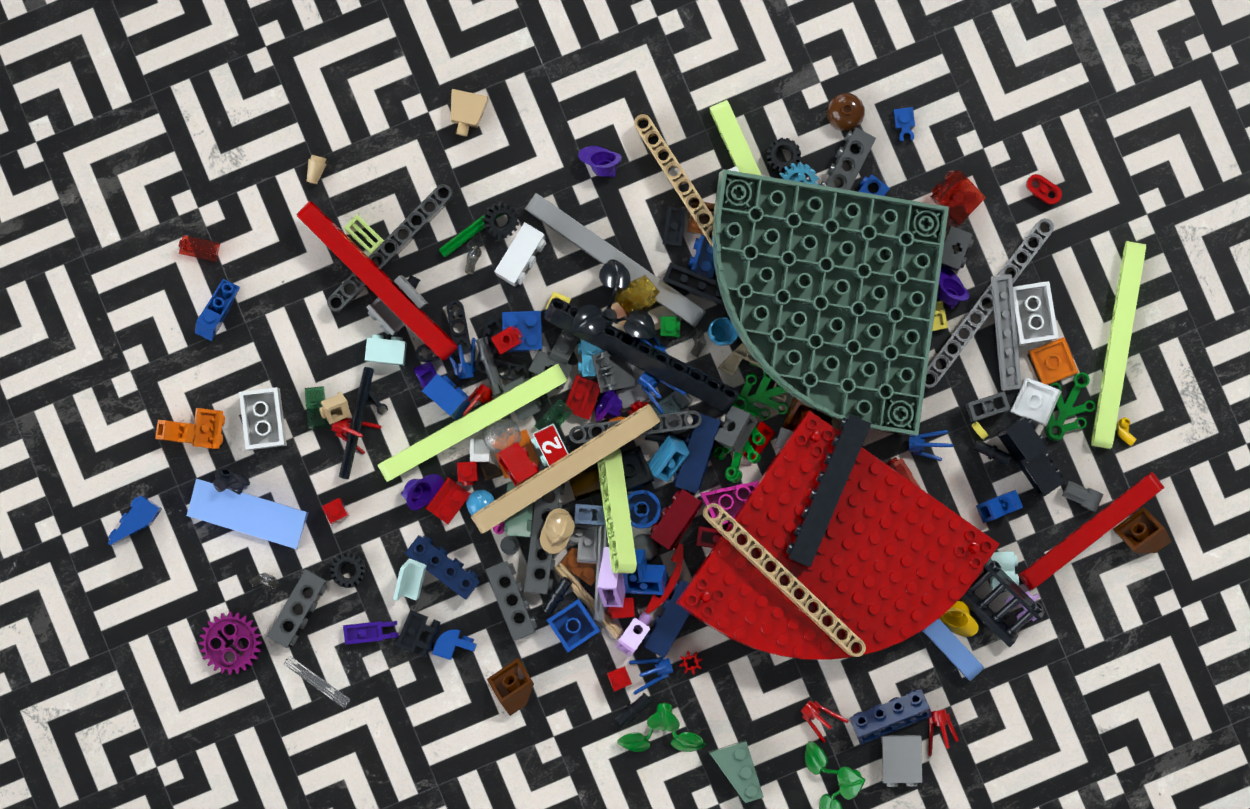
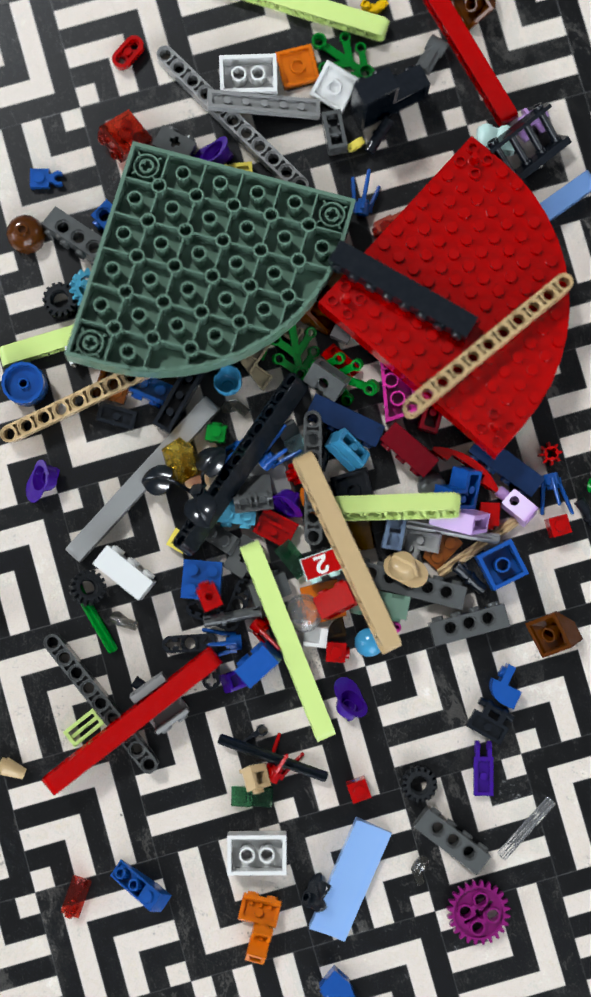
camera: 85 degrees left, 0 degrees up
light aqua brick [365,335,407,366] -> none
light aqua panel [393,558,427,601] -> none
dark blue brick [404,534,481,600] -> none
red plate [426,477,471,525] -> none
dark grey plate [500,536,520,555] -> none
blue brick [627,490,661,529] -> none
yellow piece [939,601,979,637] -> none
blue brick [976,490,1023,523] -> none
none -> blue wheel [1,361,48,407]

